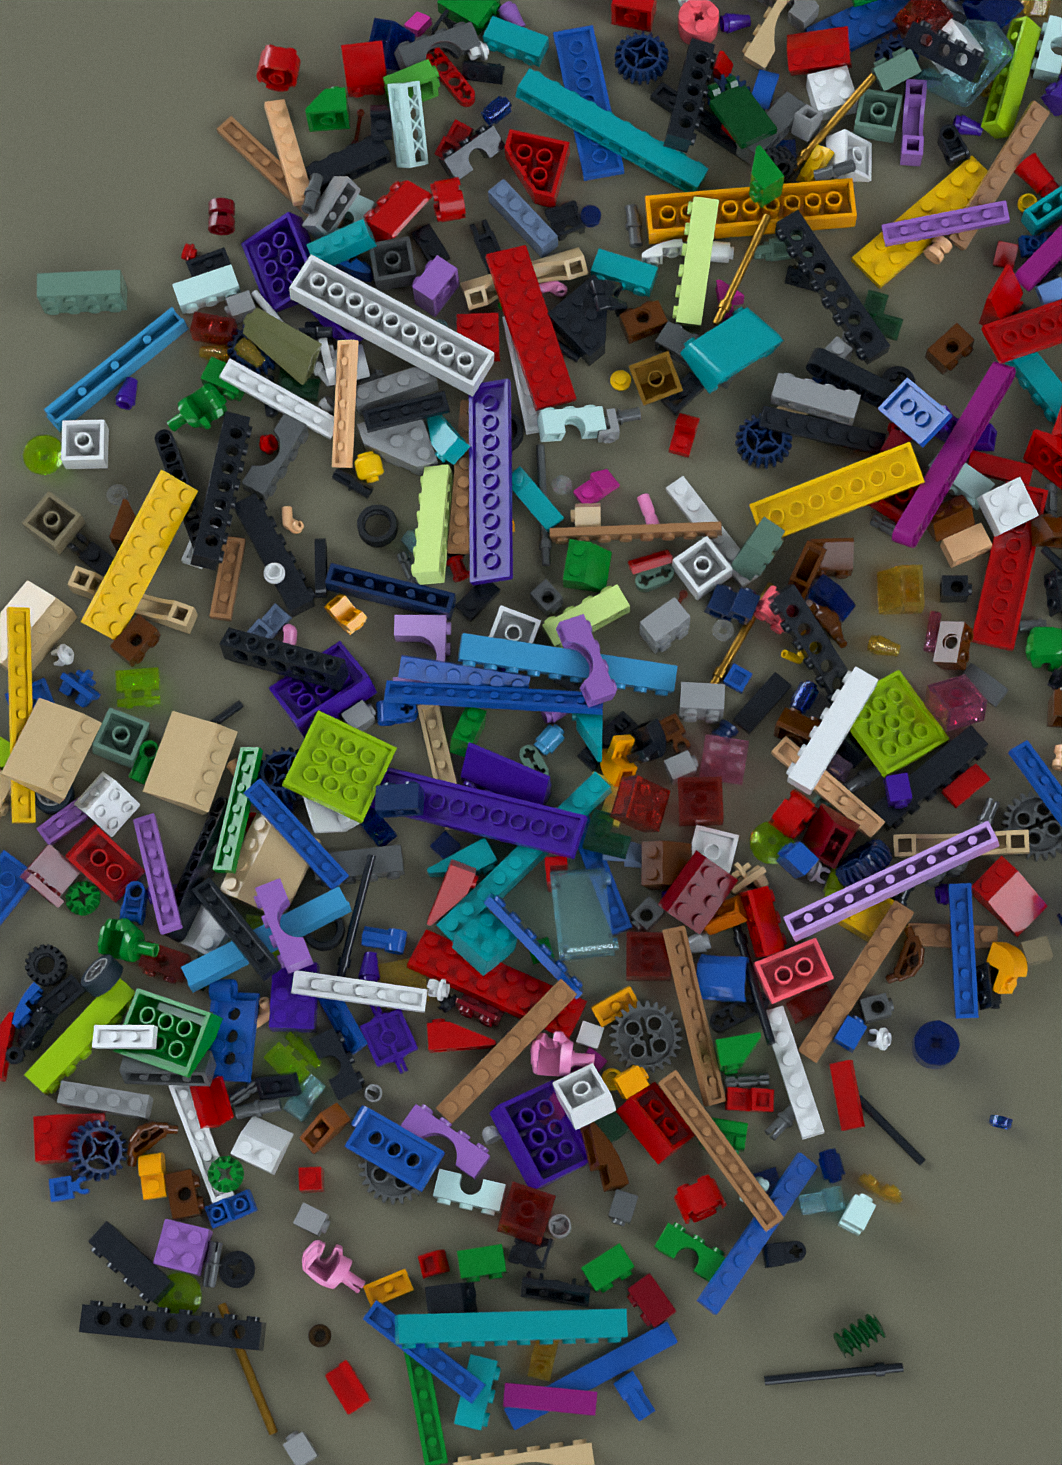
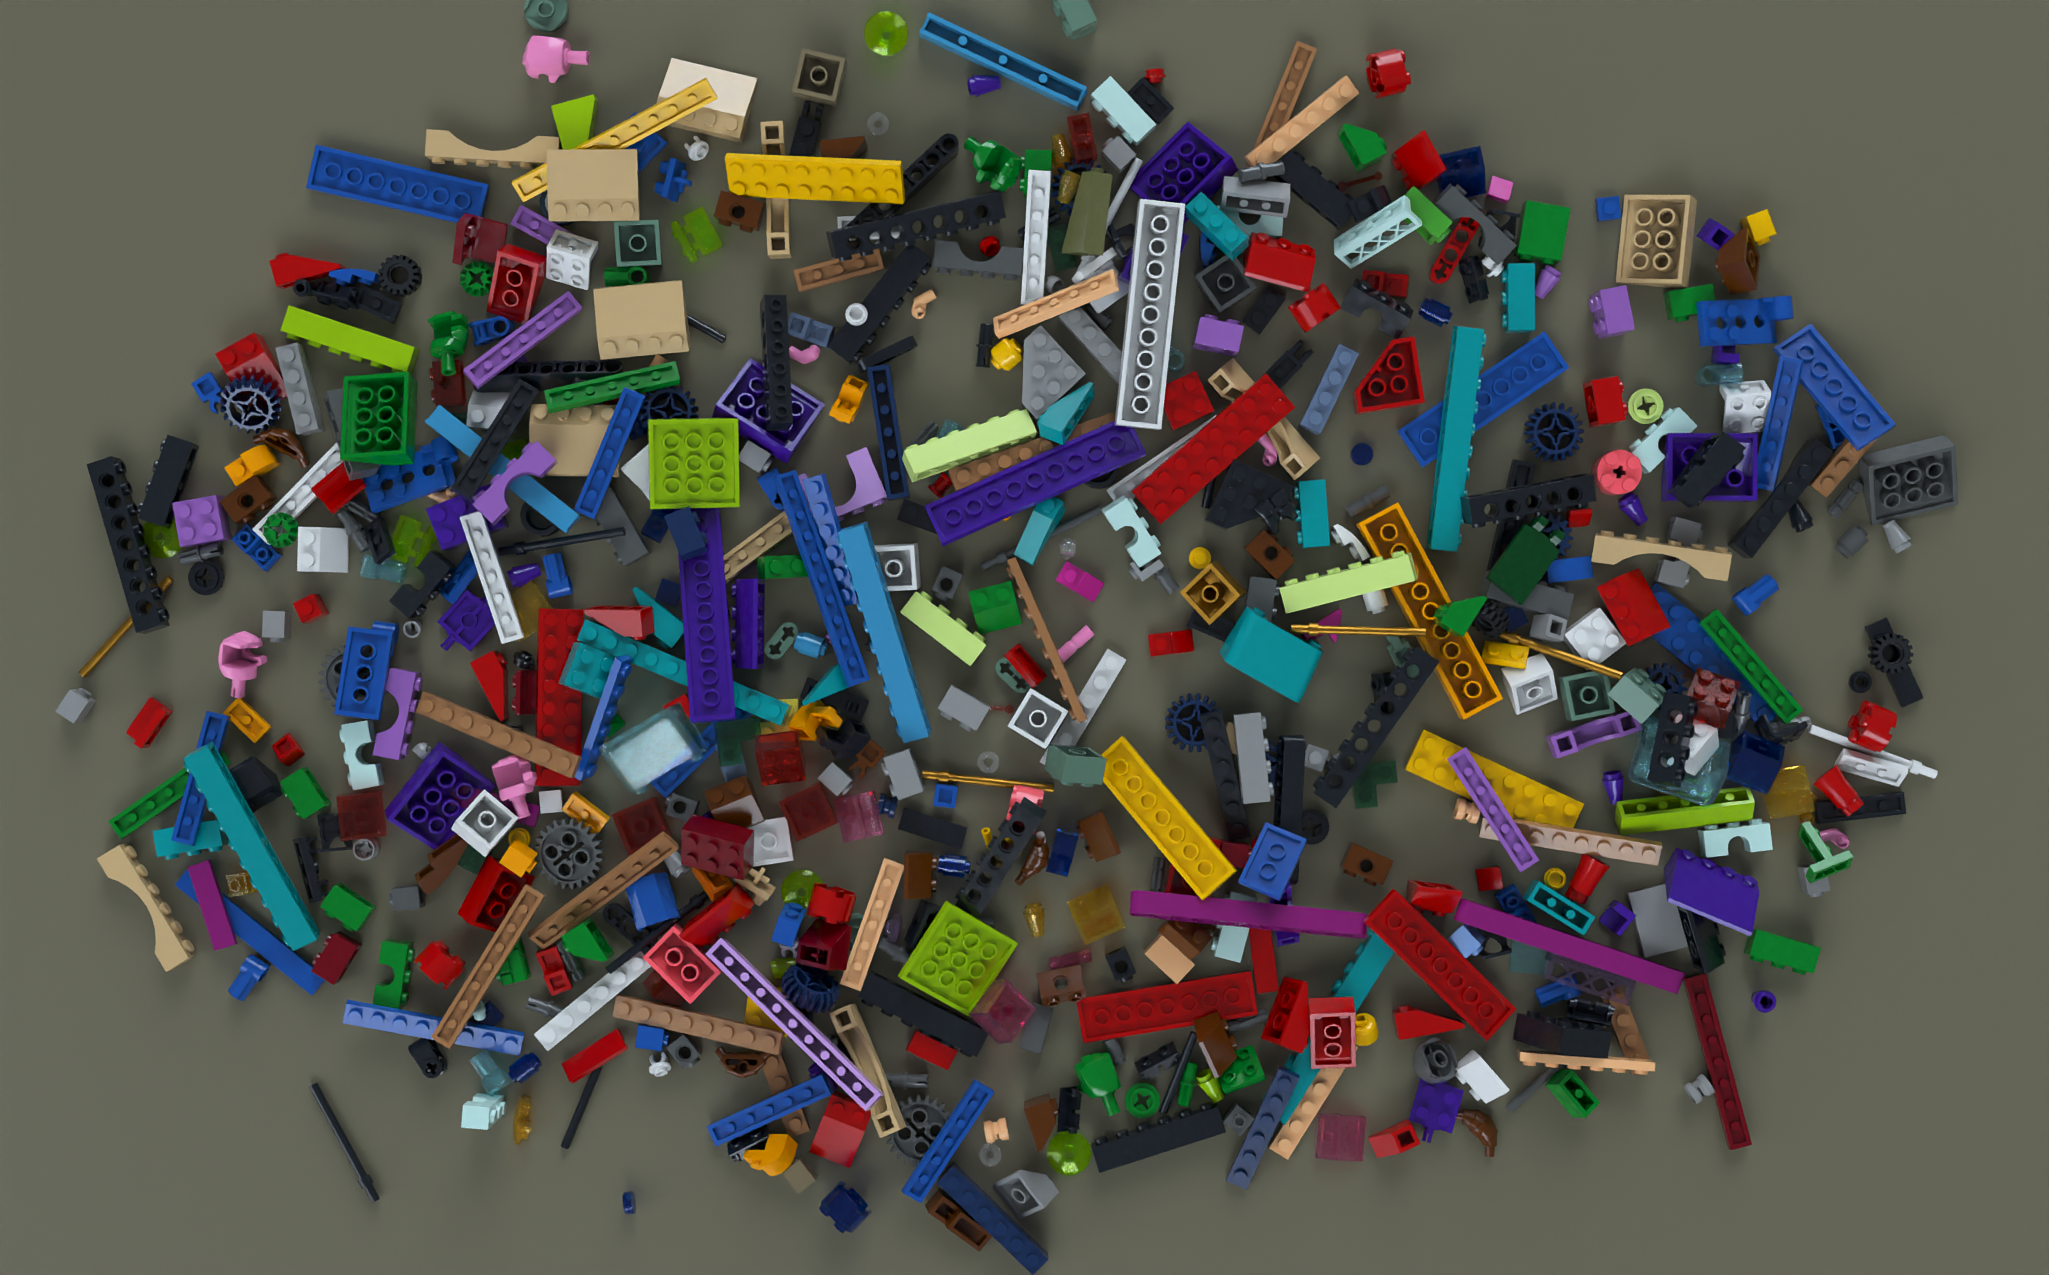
camera: 60 degrees right, 15 degrees up
white brick [61,420,109,469] -> none
black wheel [81,954,123,997] -> none
white plate [92,1025,158,1049] -> none
dark red wheel [208,198,235,236] -> none
dark orange slope [299,1103,351,1154] -> none
dark brown plate [308,1324,332,1348] -> none
black tyre [357,504,398,547] -> none
black tile [362,391,450,433] -> none
white plate [427,979,450,1001] -> none
black piece [545,200,586,241] -> none
medium lavender arch [556,614,617,708] -> none
tan brick [571,503,601,527] -> none
dark blue brick [704,584,761,625] -> none
white brick [786,666,879,795] -> none
reddish brown slope [787,540,827,601] -> none
dark grey axle [814,159,856,181] -> none
dark green piece [833,1314,886,1358] -> none
dark purple brick [884,773,912,809] -> none
clear blue brick [912,1020,960,1069] -> none
black piece [937,124,970,167] -> none
white brick [976,477,1039,537] -> none

